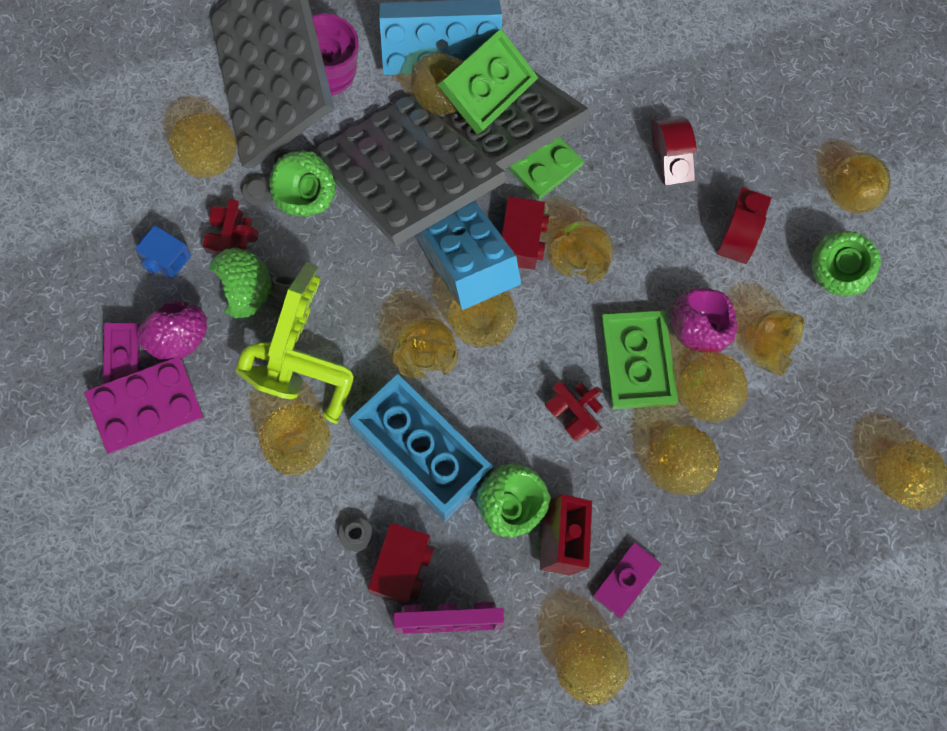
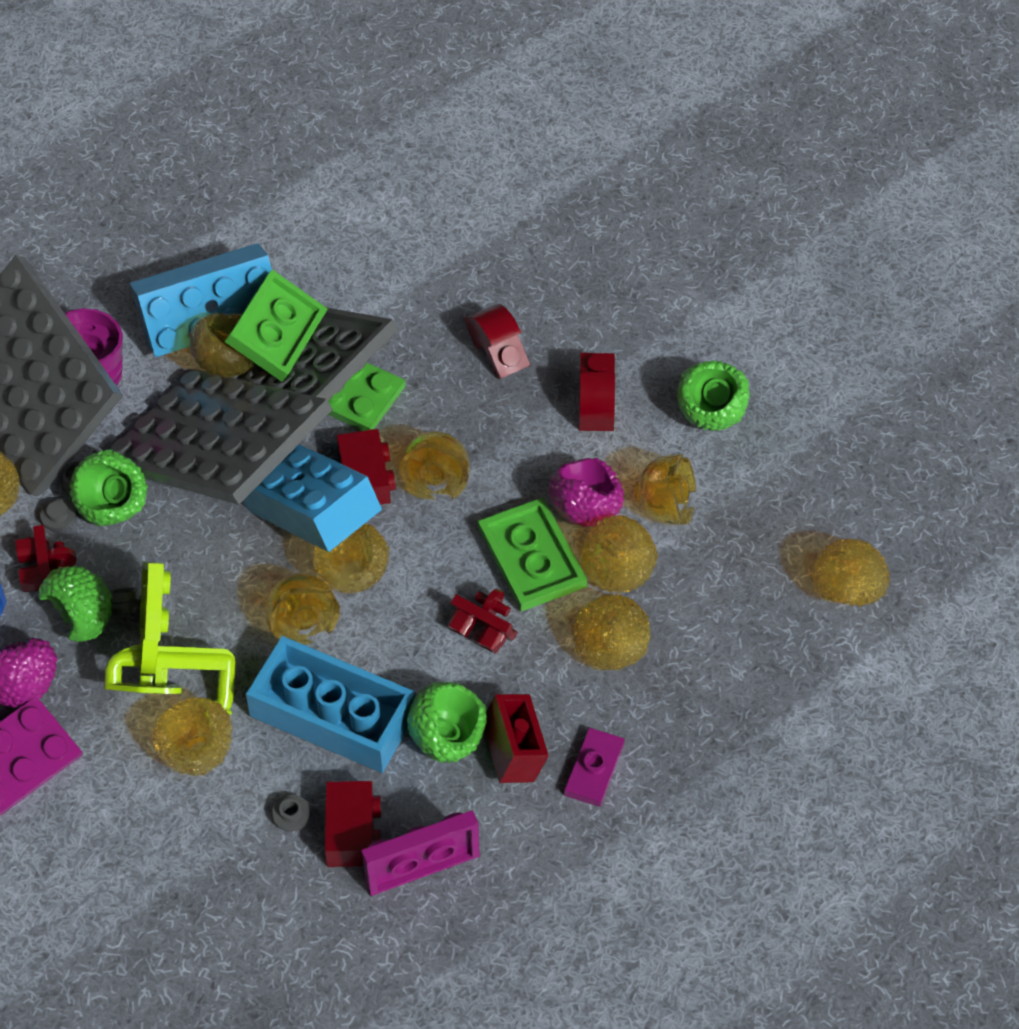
camera: 15 degrees left, 15 degrees down
clear yellow hair [554,627,630,706] -> none
clear yellow cylinder [826,153,891,214] -> none

